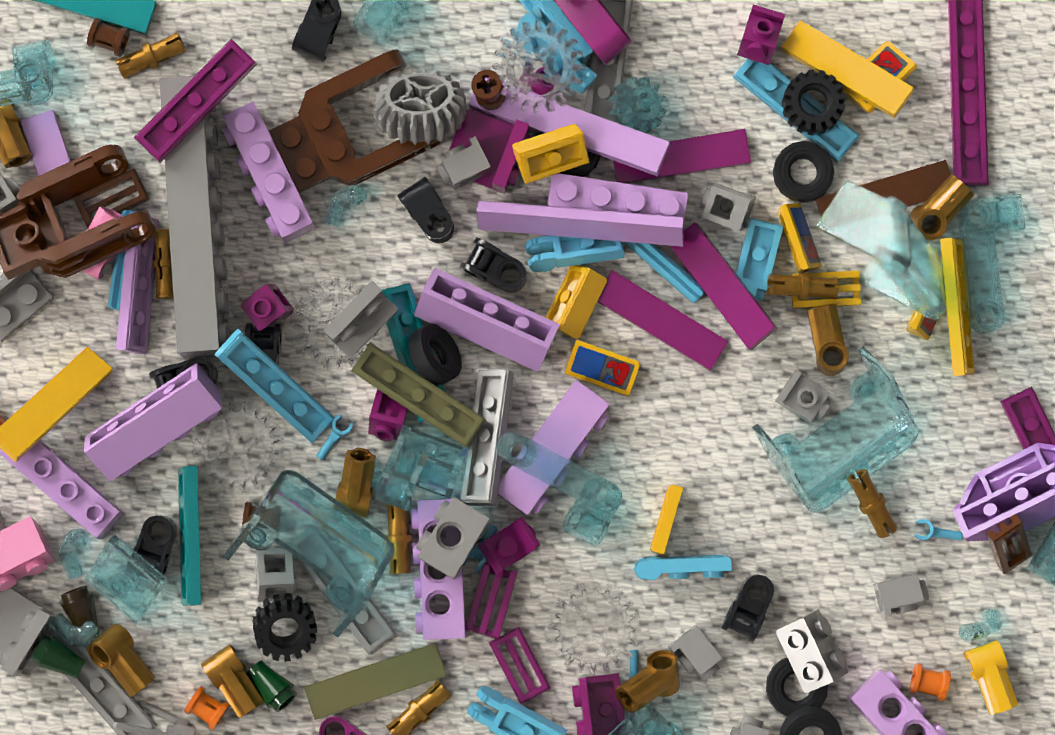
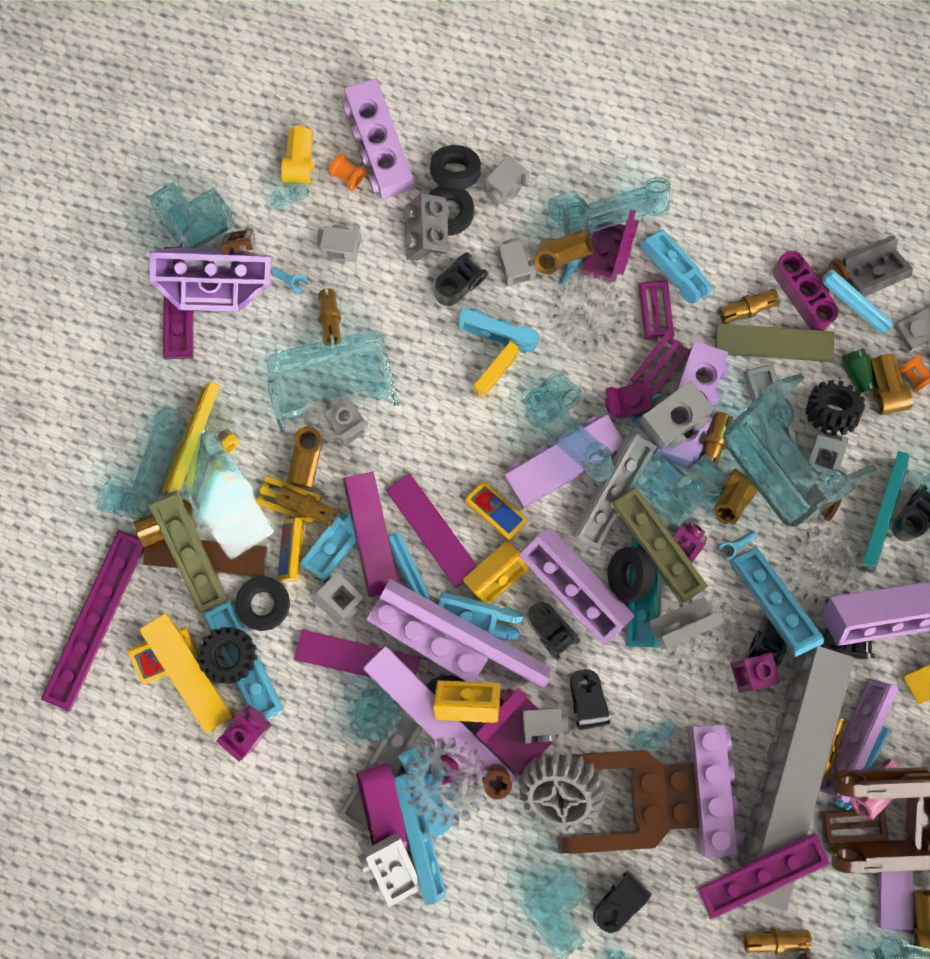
camera: 155 degrees left, 5 degrees down
none -> olive tile [148,490,228,612]

